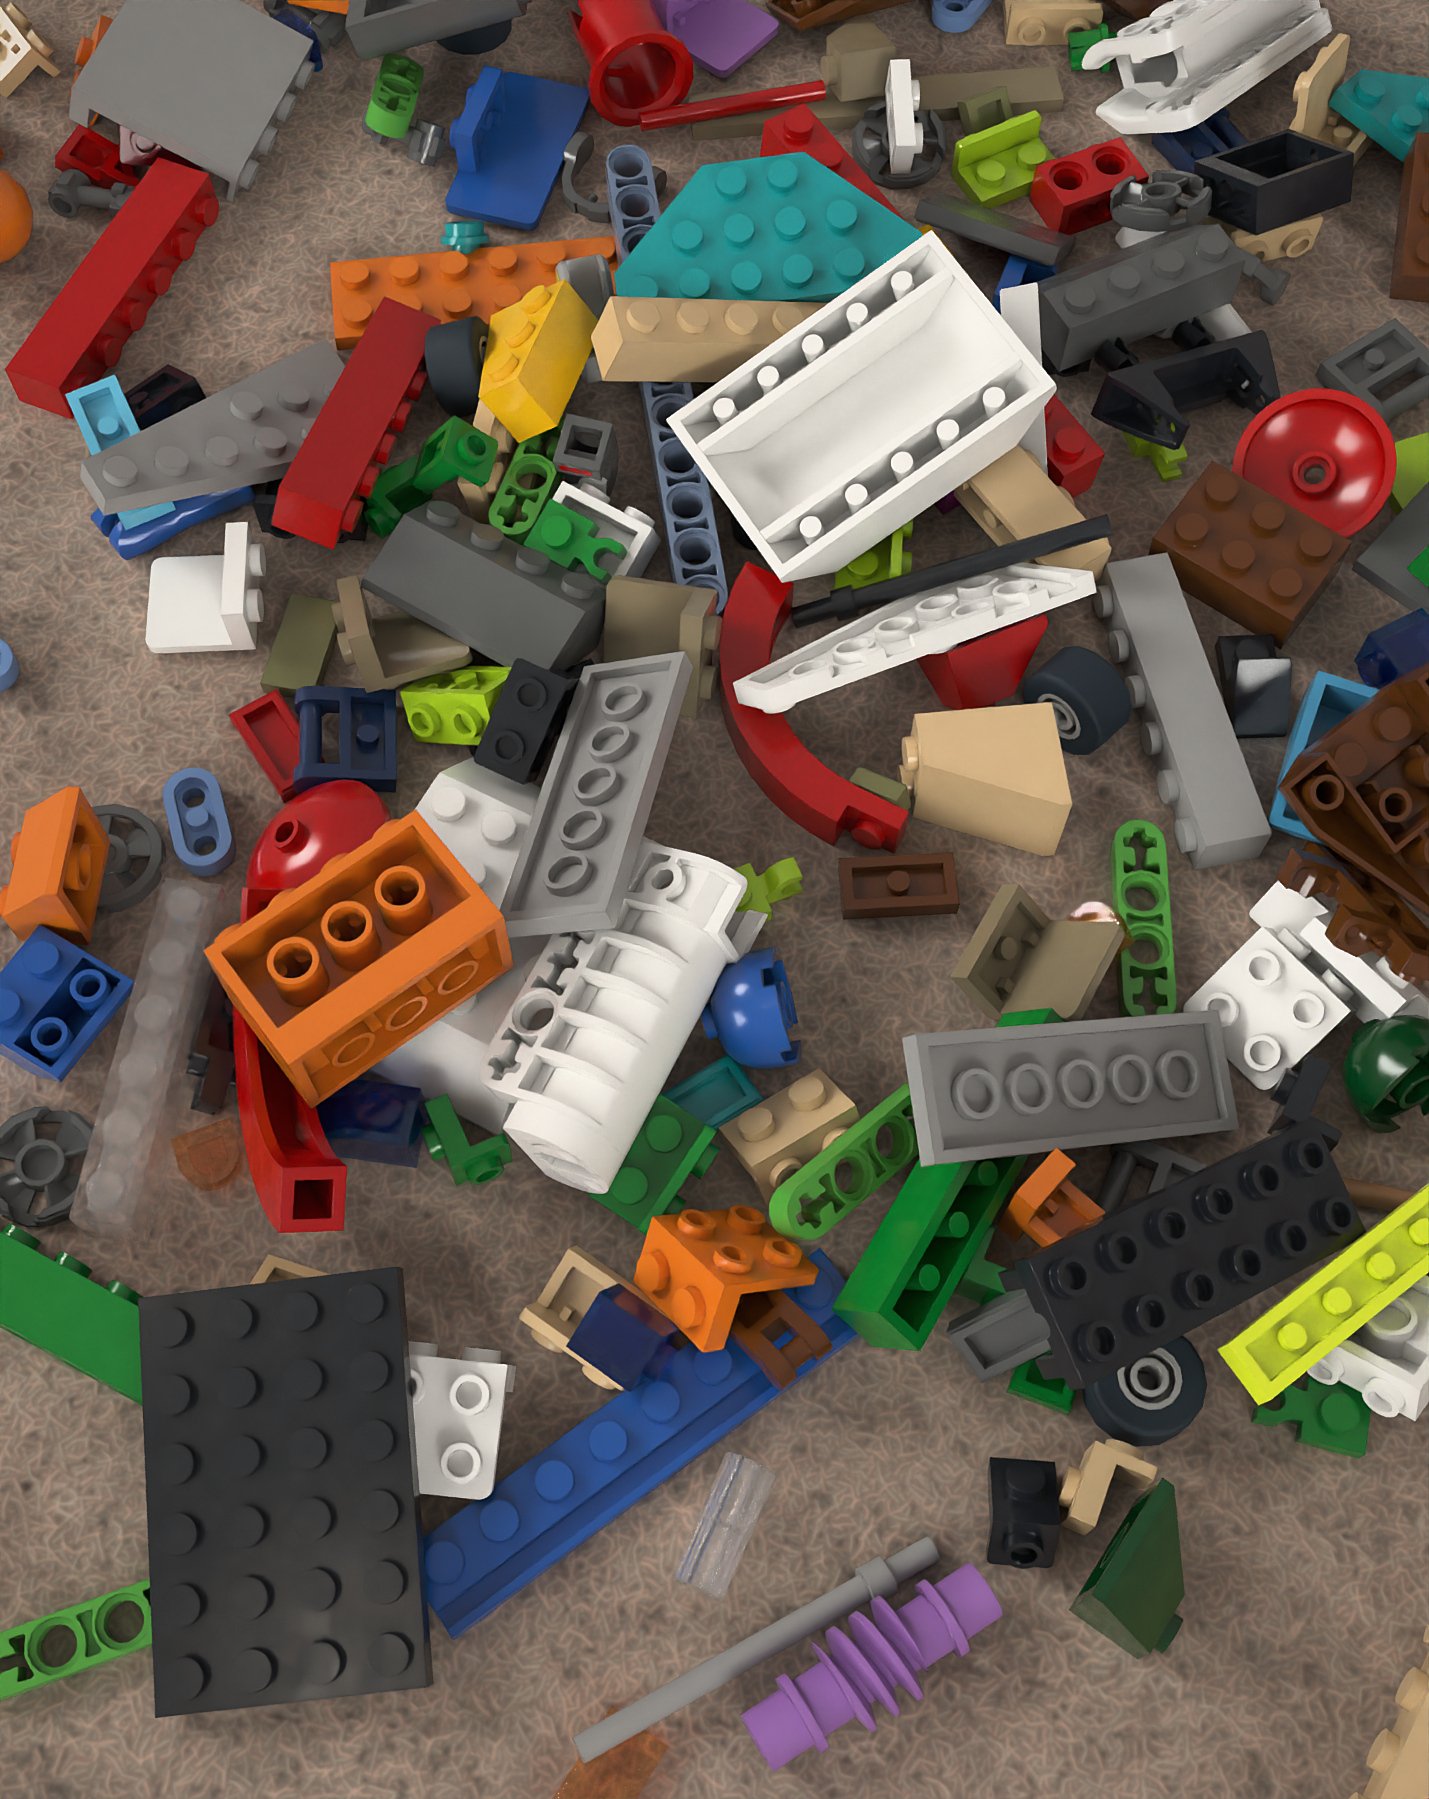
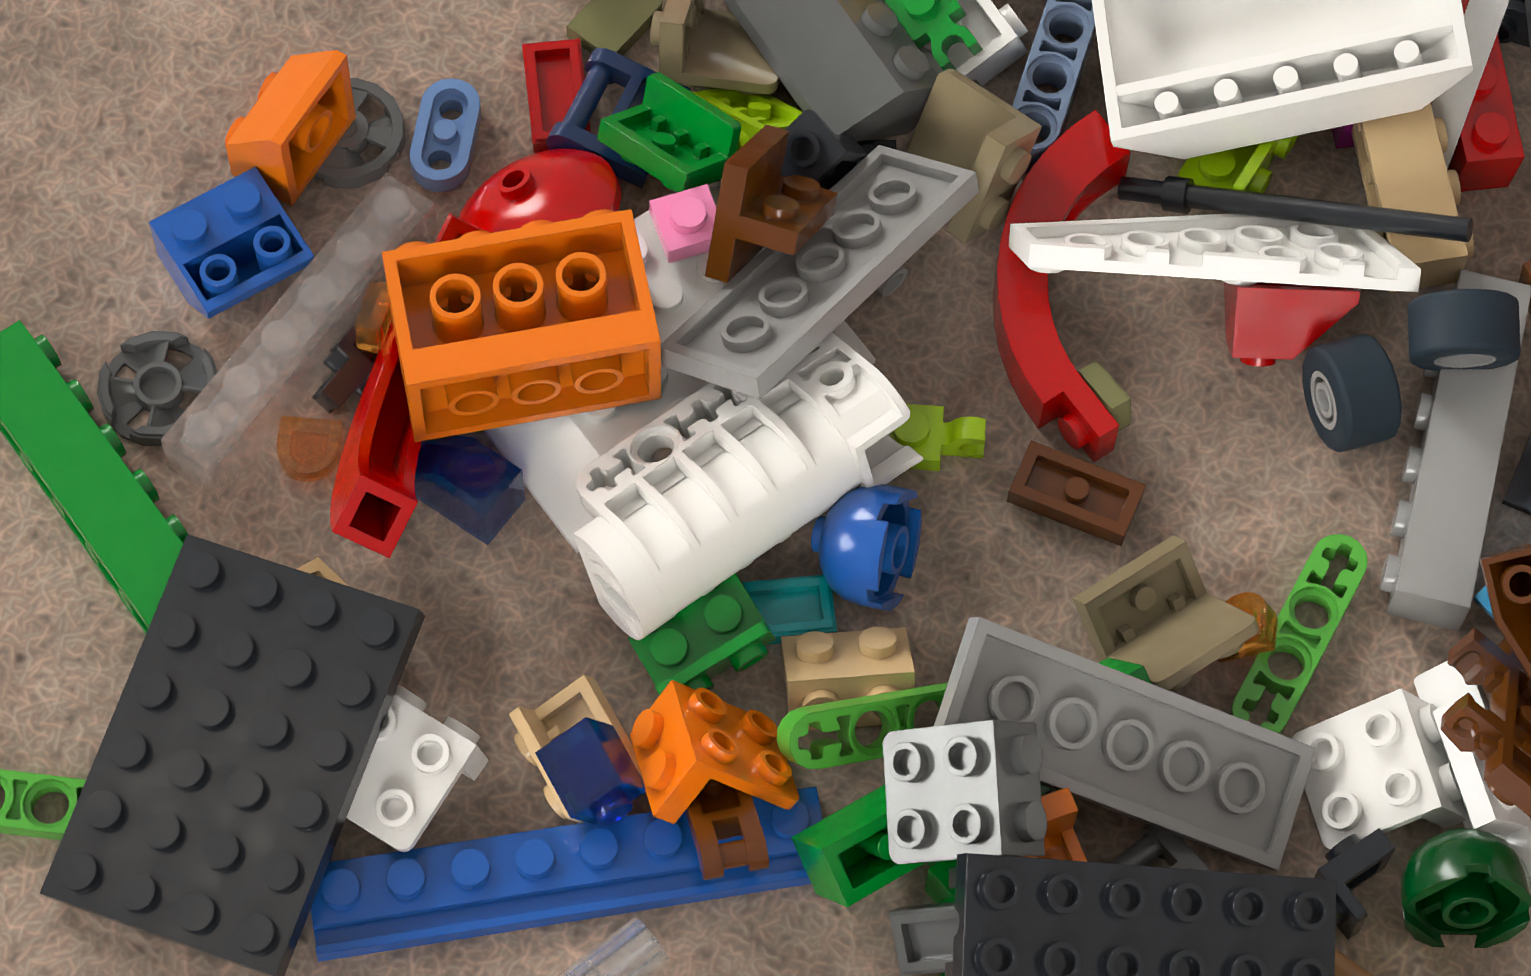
camera: 25 degrees right, 0 degrees up
green bracket [420,1094,512,1186] -> none
tan slope [897,702,1073,856] -> none
none -> clear orange tile [355,280,392,354]
none -> green bracket [597,72,742,192]
none -> bright pink plate [649,184,717,263]
none -> reddish brown bracket [705,124,838,283]
none -> bracket [883,720,1047,864]
none -> black wheel [1407,289,1521,371]

